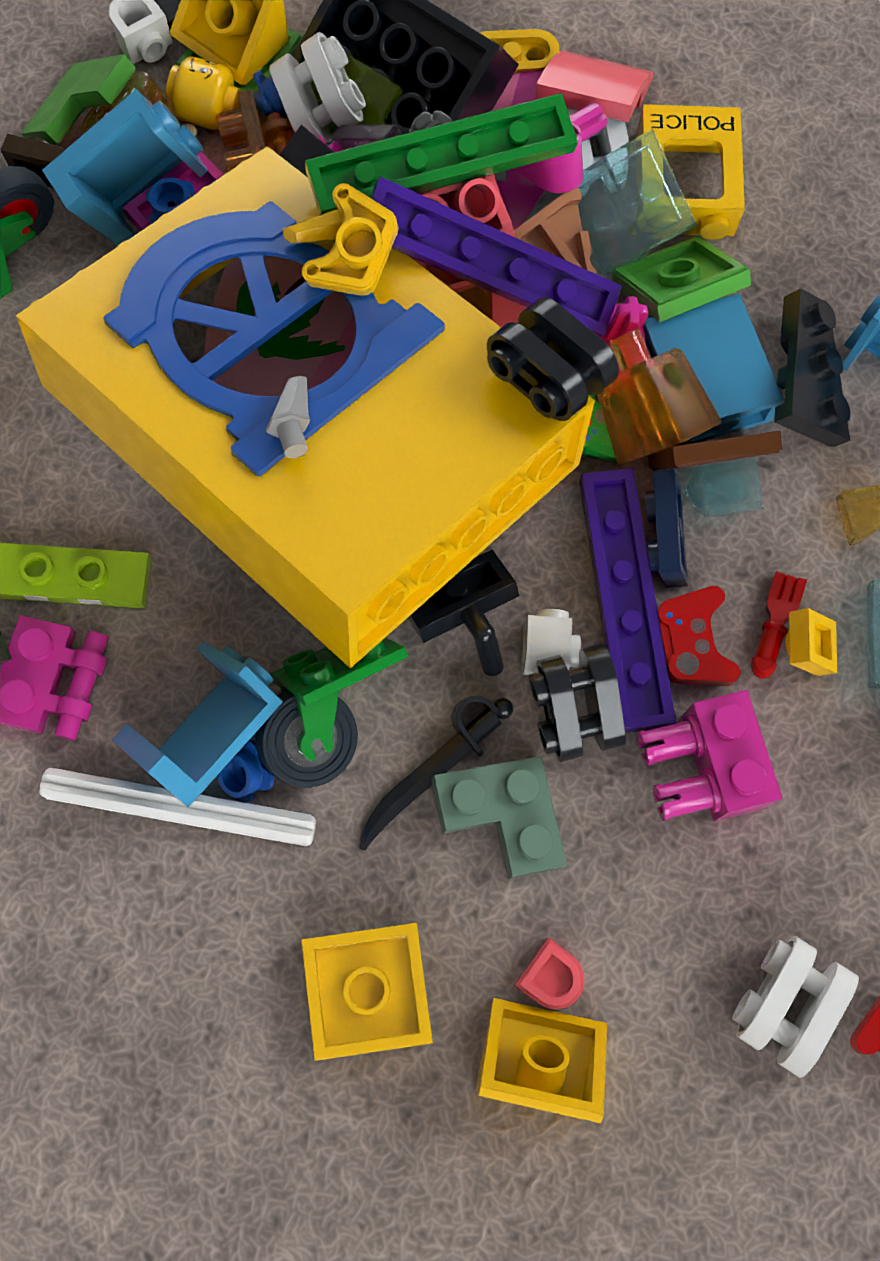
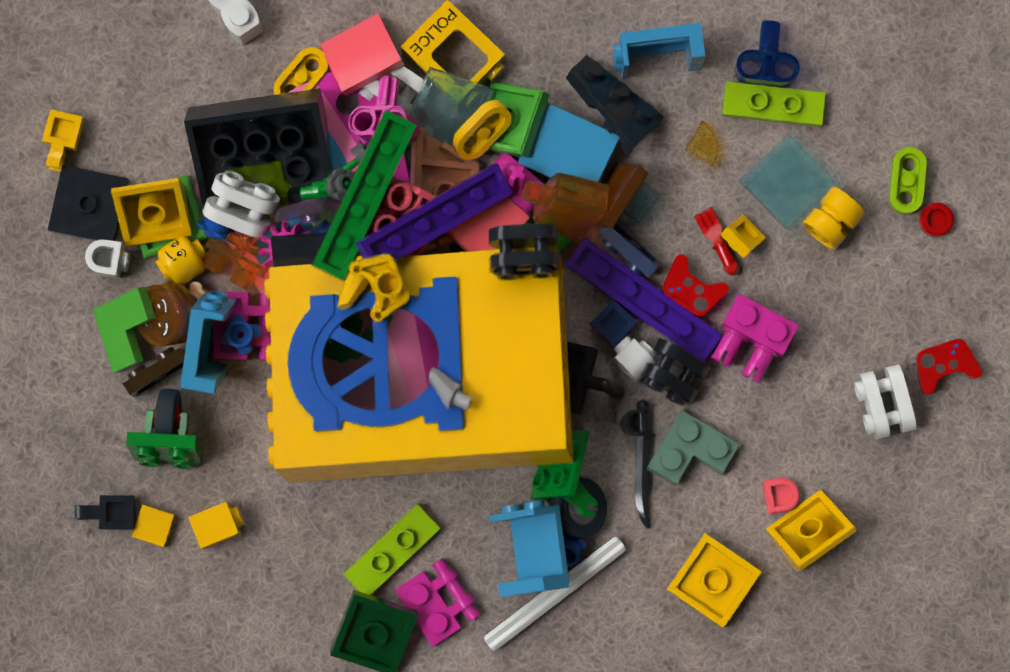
camera: 40 degrees left, 10 degrees up
none -> yellow plate [453,100,512,160]
none -> dark blue plate [590,299,638,348]

